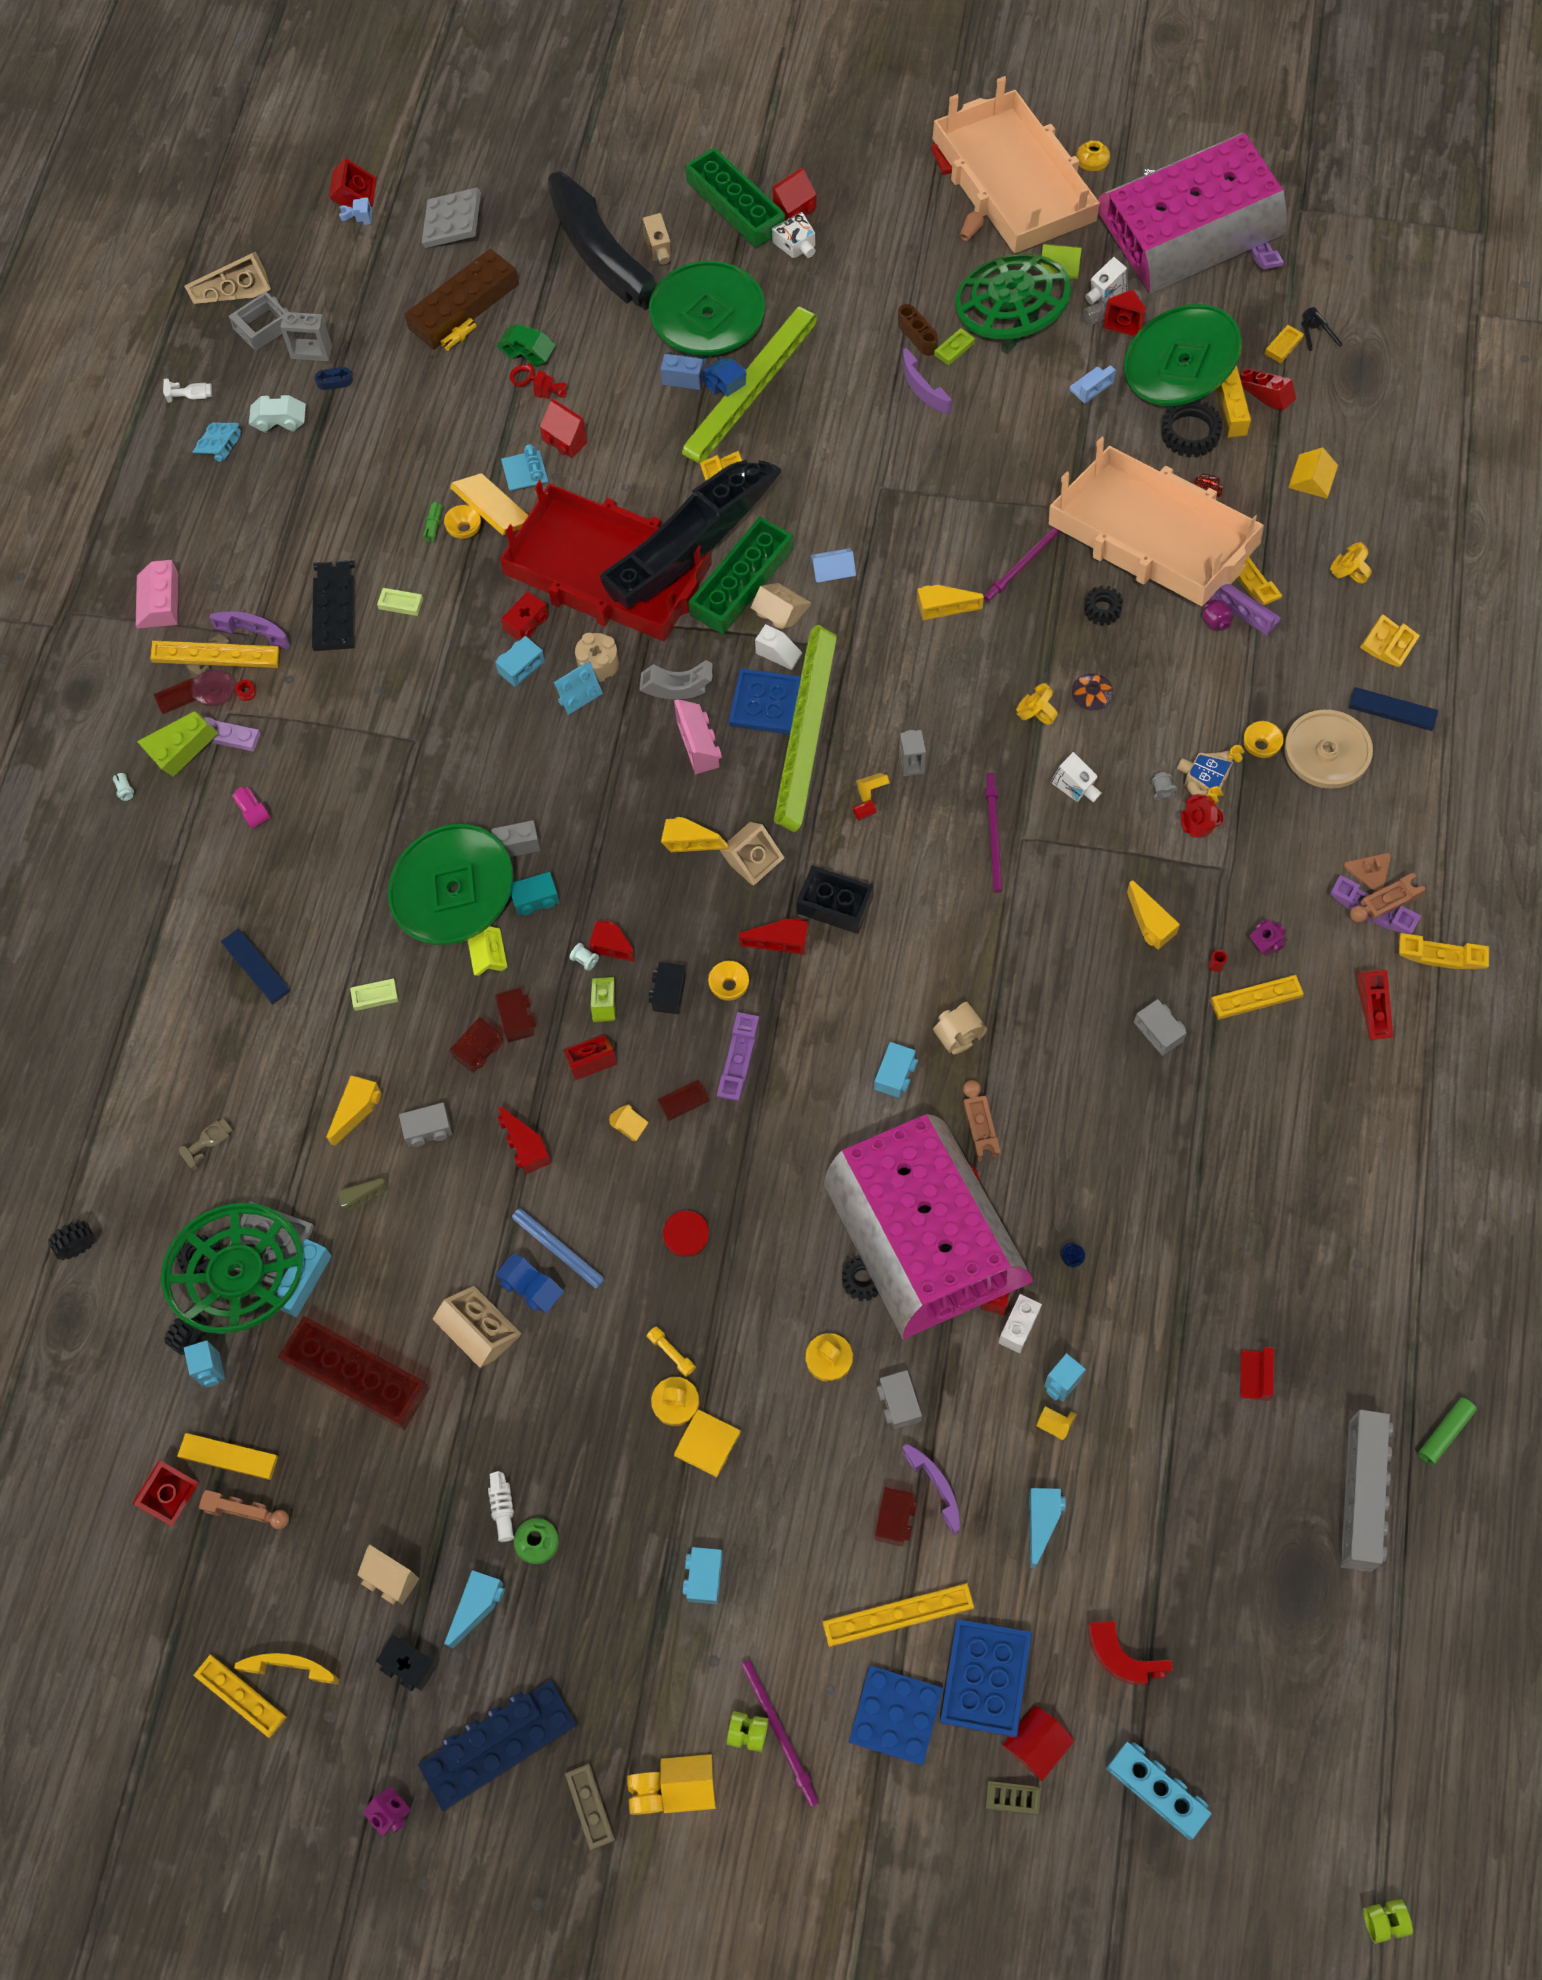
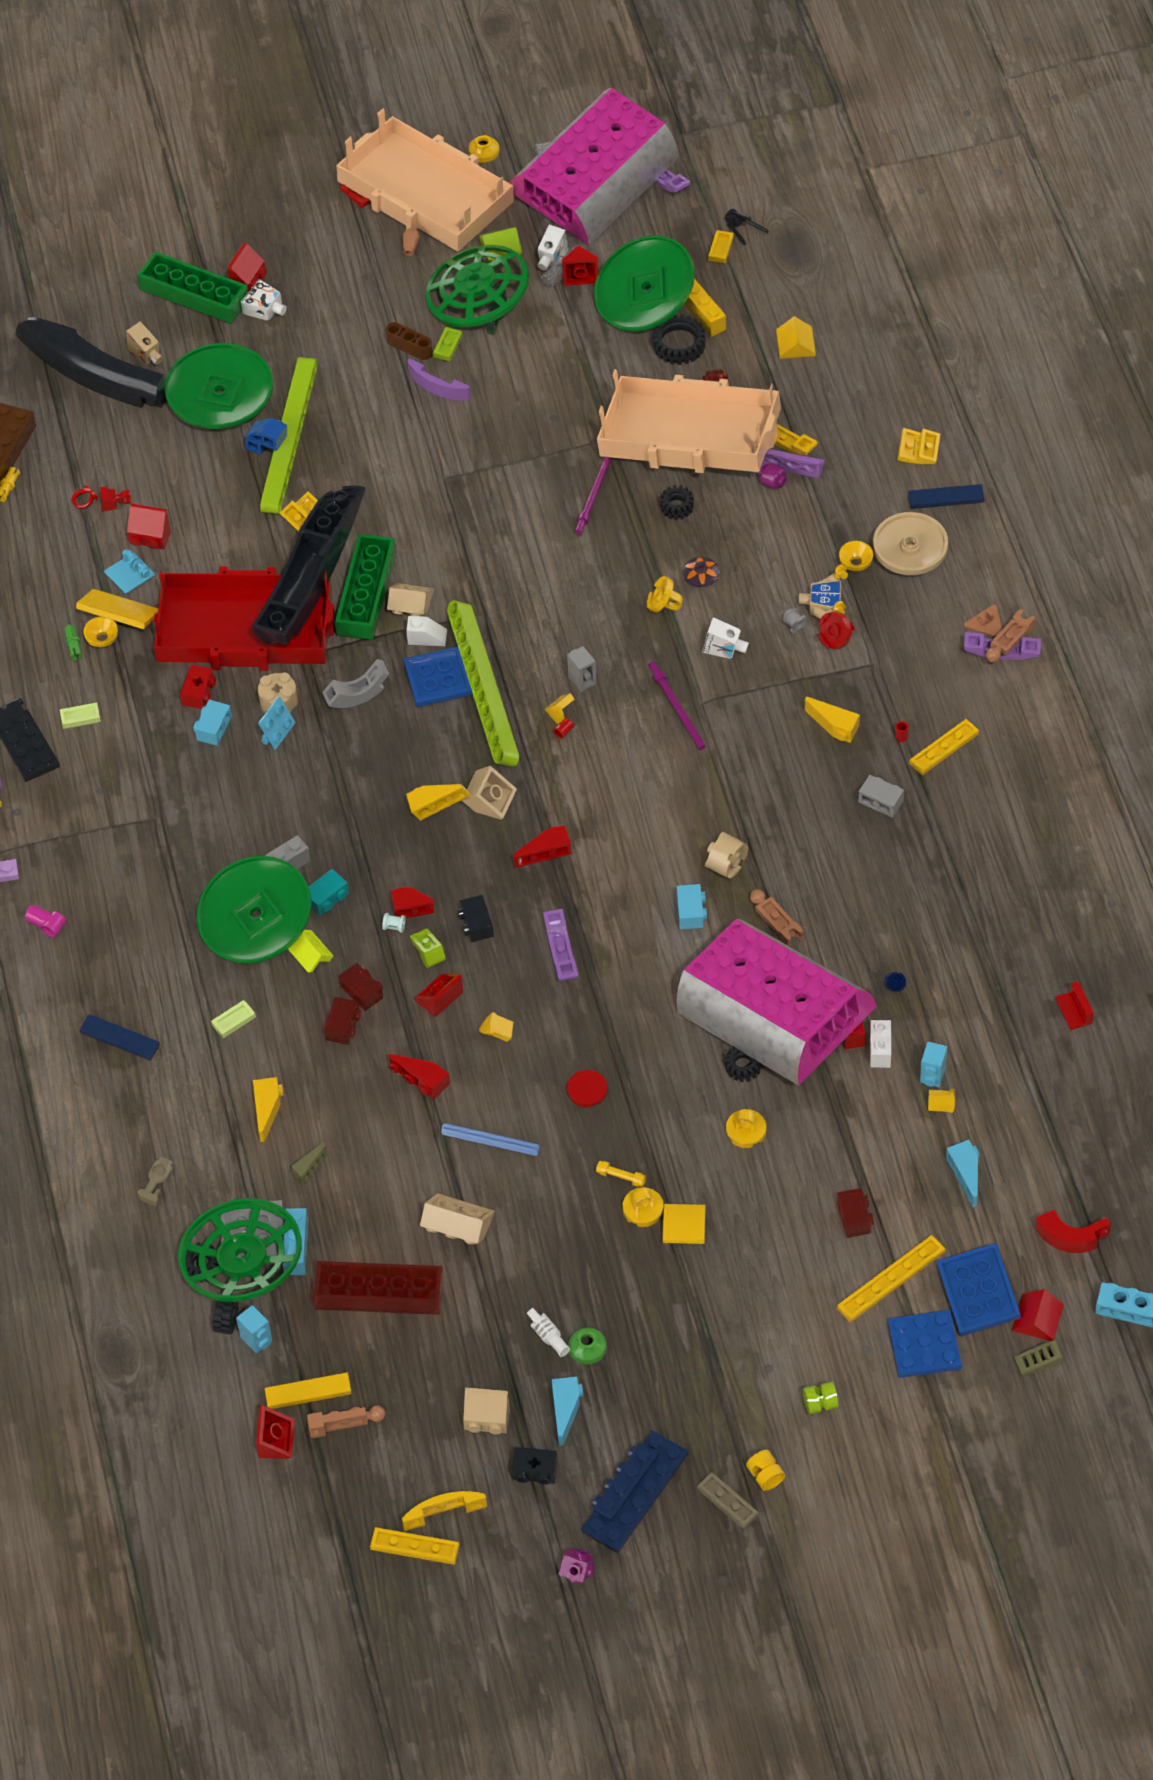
camera: 25 degrees left, 10 degrees down
black tyre [48,1220,96,1260] -> none
light grey brick [399,1103,453,1147] -> none
blue brick [495,1253,564,1313] -> none
green brick [497,324,555,367] -> none
clear red tile [658,1080,709,1121] -> none
yellow slope [660,1754,716,1813] -> none
medium blue slope [661,351,708,390] -> none
bright pink slope [674,699,722,774] -> none
medium azure brick [683,1547,723,1605] -> none
yellow piece [708,961,749,1000] -> none
magenta bar [741,1660,819,1808] -> none
black brick [796,865,874,934] -> none
light blue panel [810,548,856,582] -> none
light grey brick [876,1370,922,1430] -> none
medium lavender slope [902,1444,960,1536] -> none
yellow slope [917,585,984,621] -> none
light blue panel [1070,365,1116,403] -> none
red slope [1239,368,1296,411] -> none
magenta brick [1249,920,1288,957] -> none
yellow tile [1330,542,1372,583] -> none
red slope [1357,968,1393,1040] -> none
yellow slope [1399,933,1489,969] -> none

